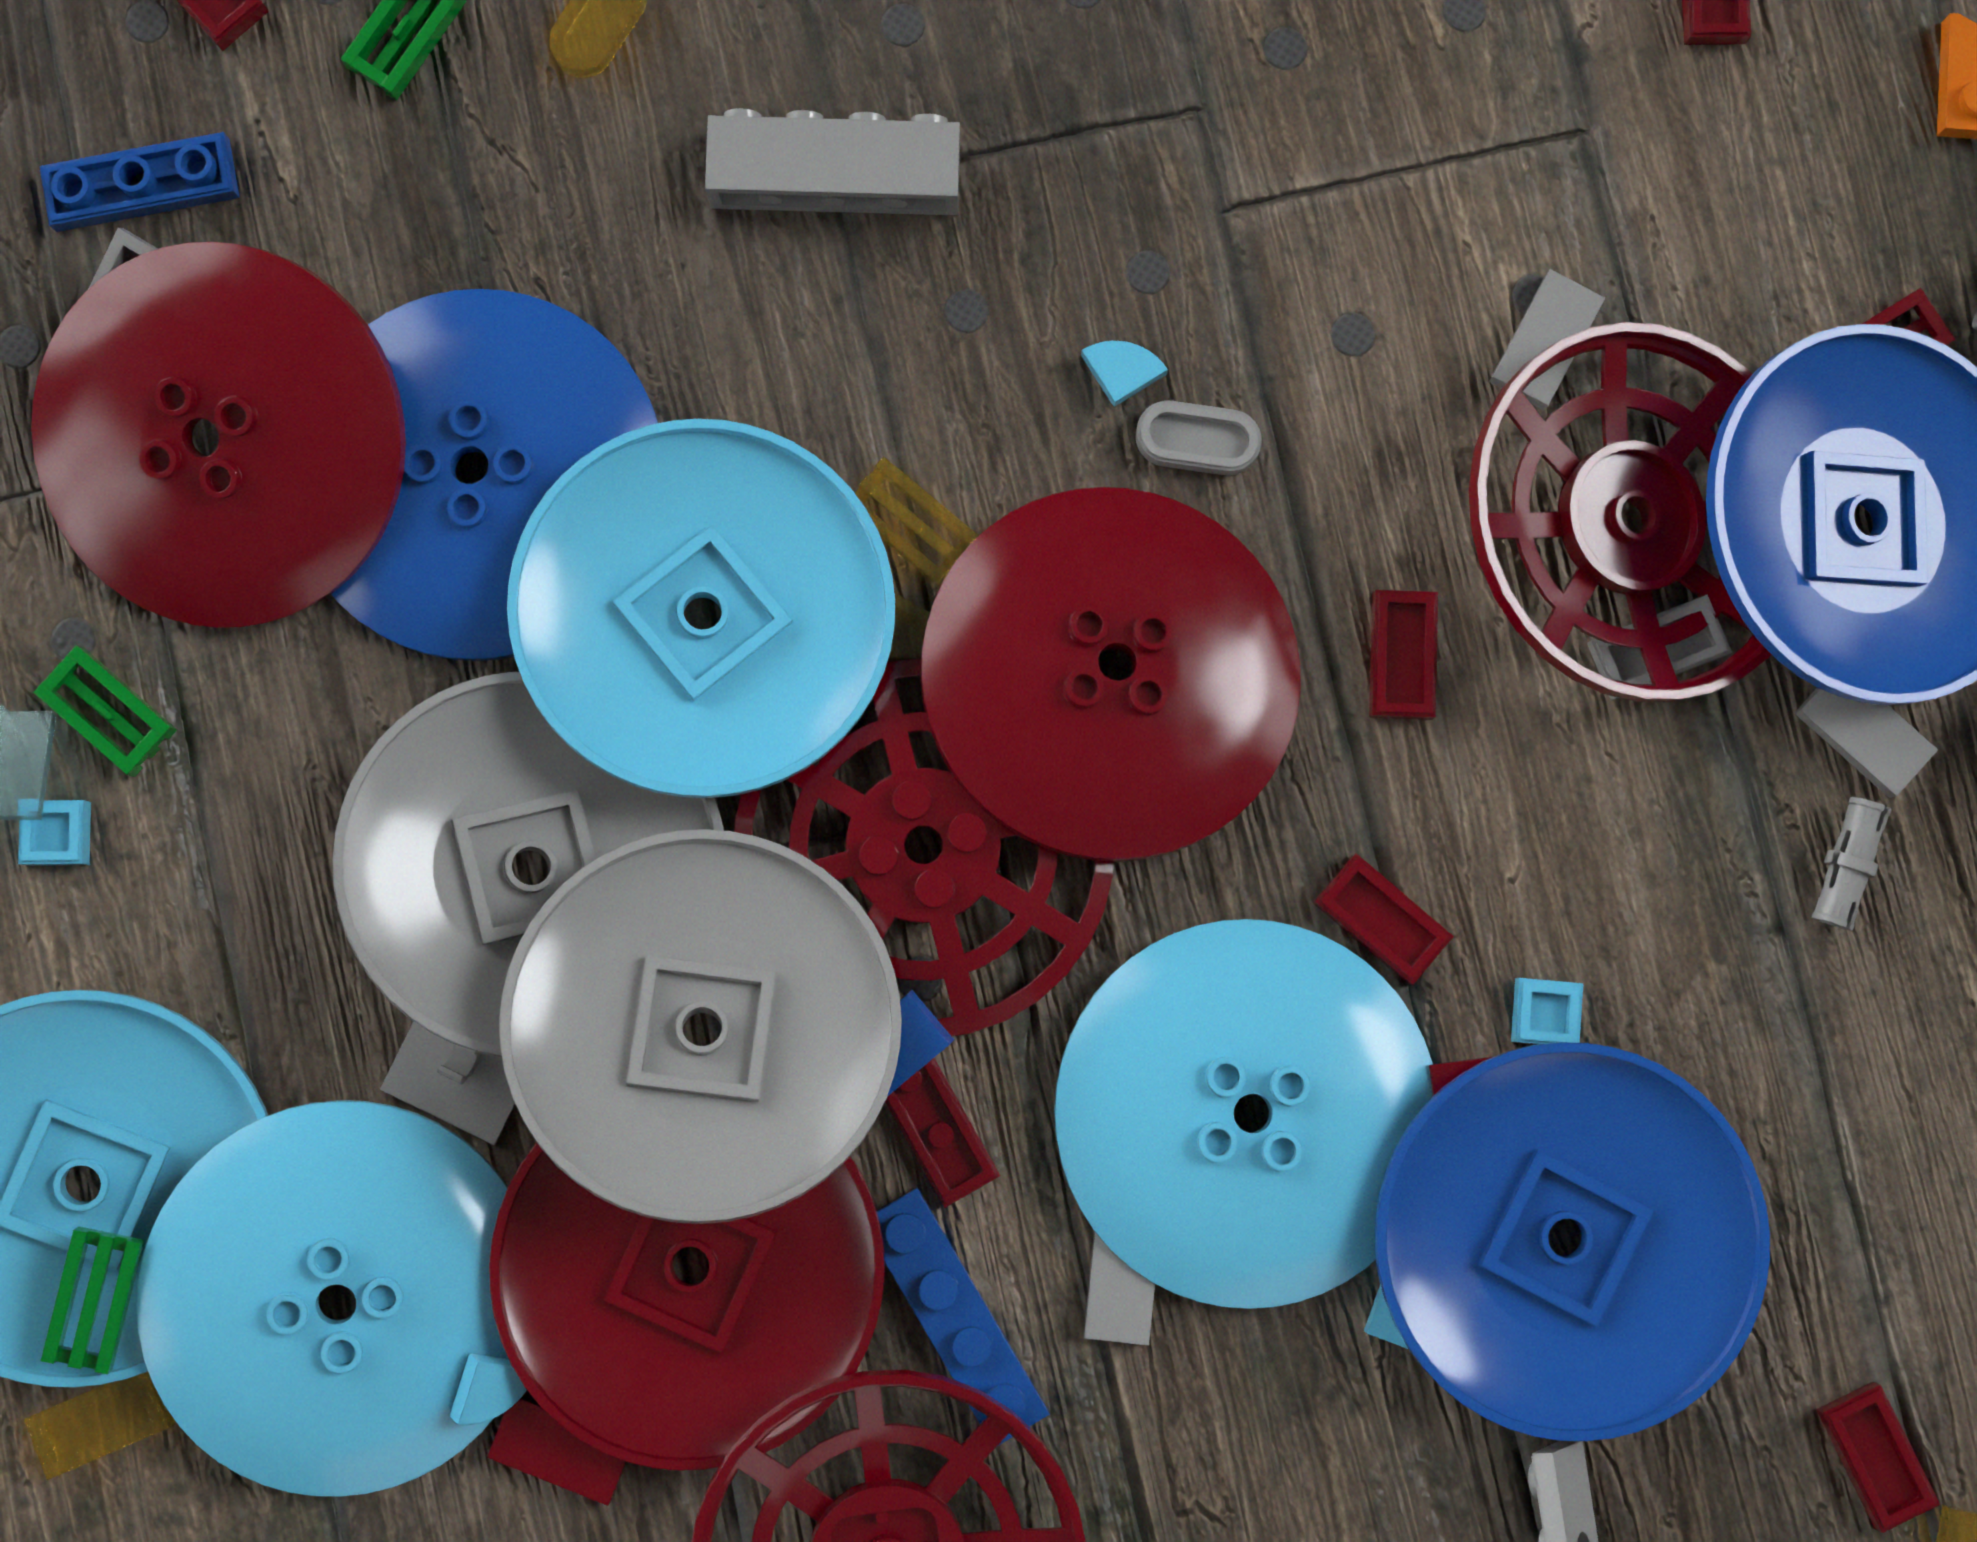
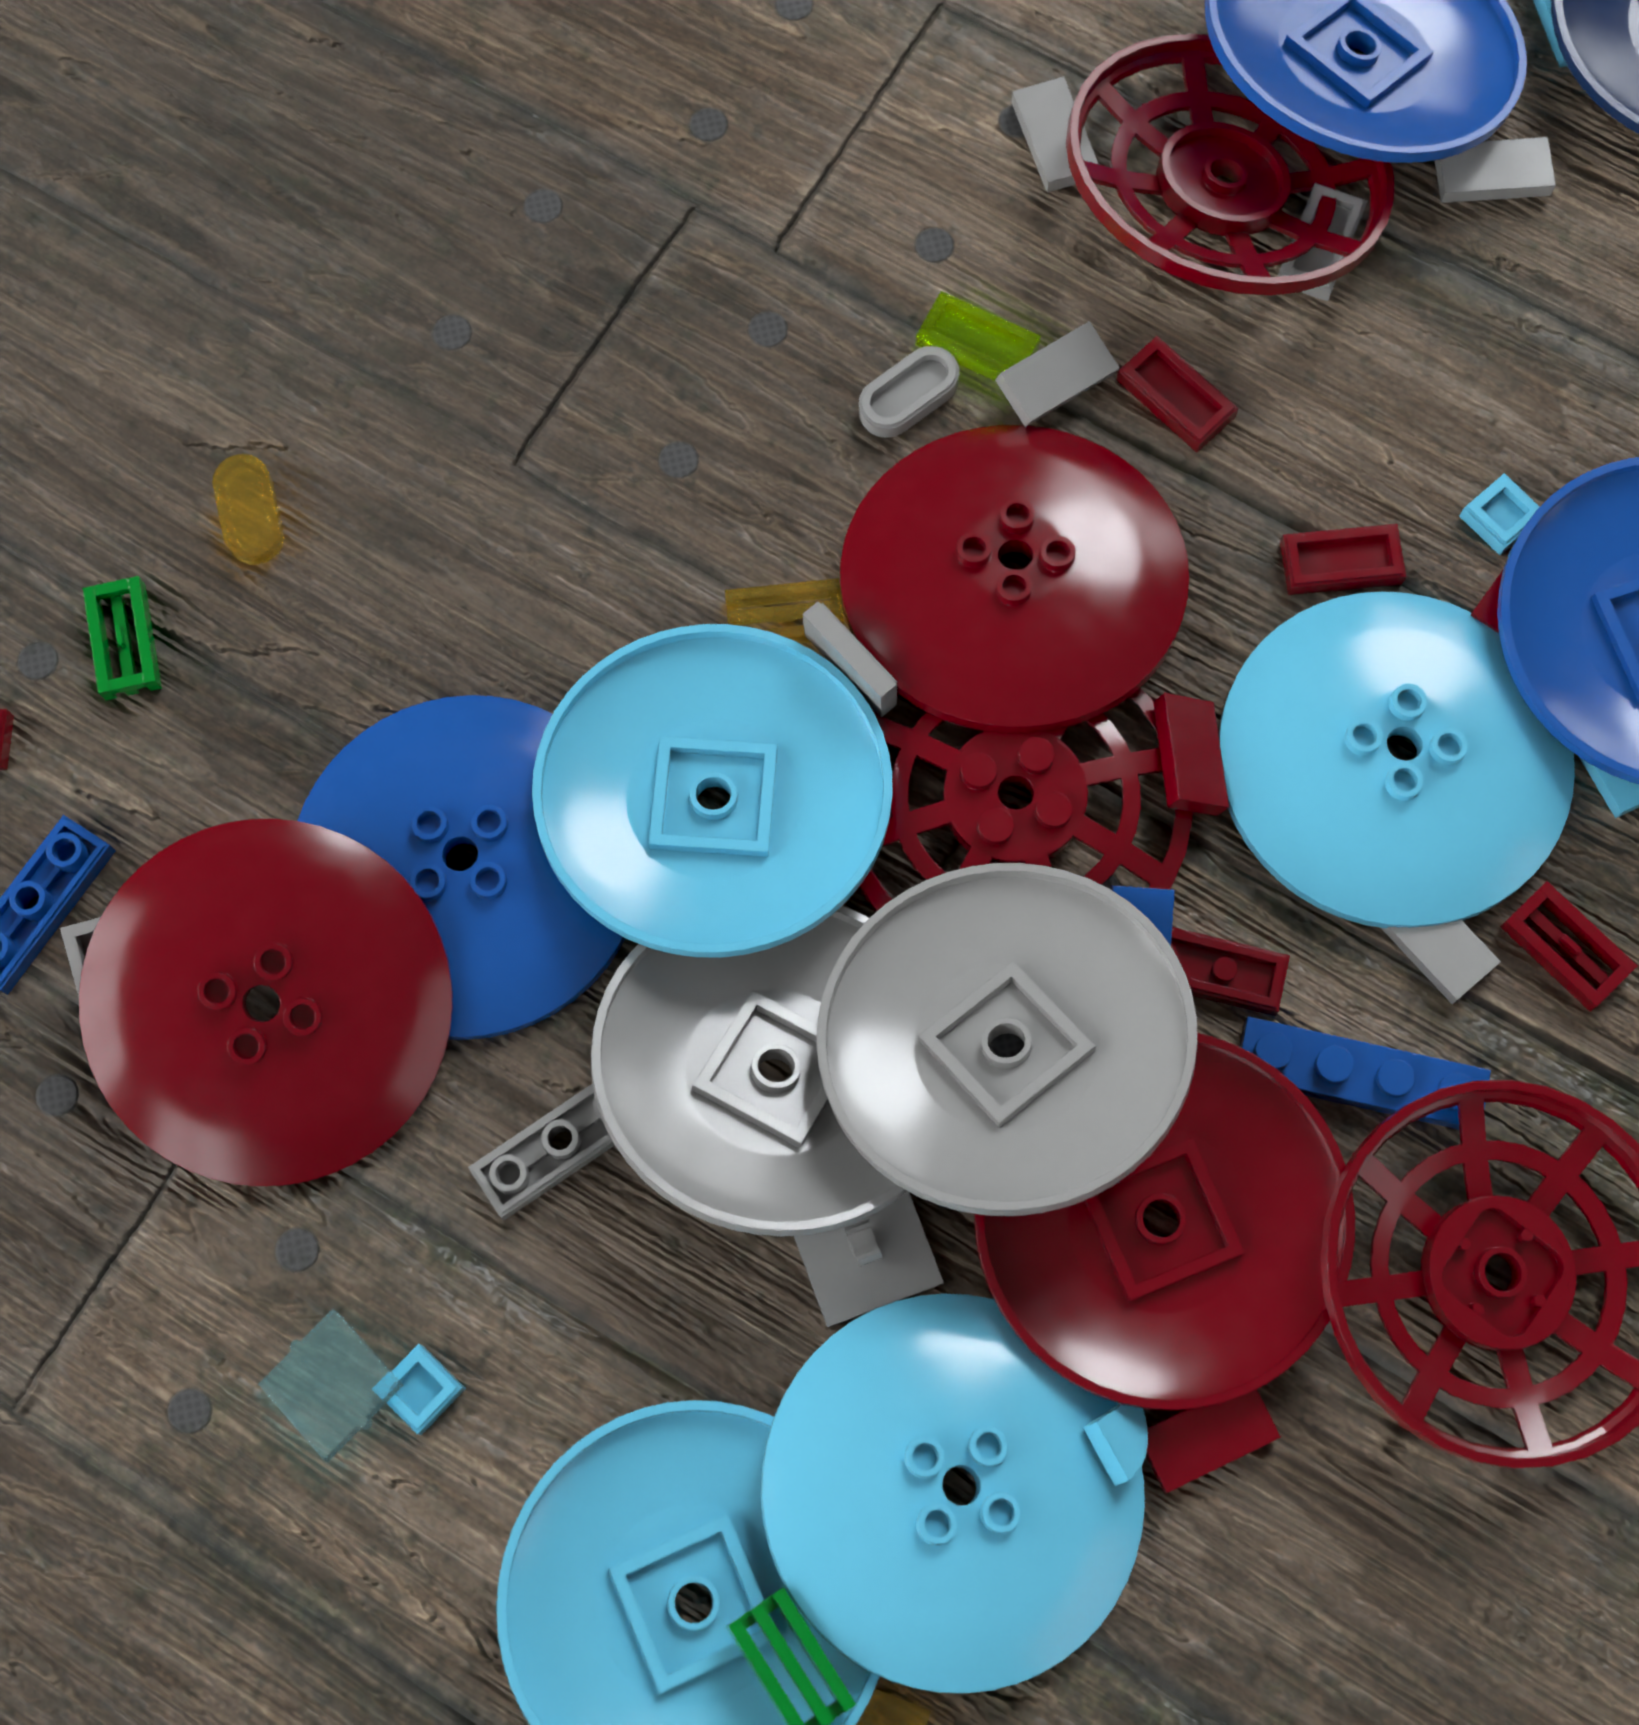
camera: 40 degrees left, 10 degrees down
green tile [33,645,177,777] -> none
light grey brick [705,108,960,215] -> none
medium azure tile [1081,341,1168,407] -> none
light grey pin [1811,797,1892,931] -> none
none -> light grey tile [468,1083,615,1220]
none -> light grey tile [802,601,897,718]
none -> clear neon green tile [916,291,1041,381]
none -> light grey tile [995,321,1120,427]
none -> dark red tile [1153,693,1229,816]
none -> dark red tile [1500,881,1638,1012]

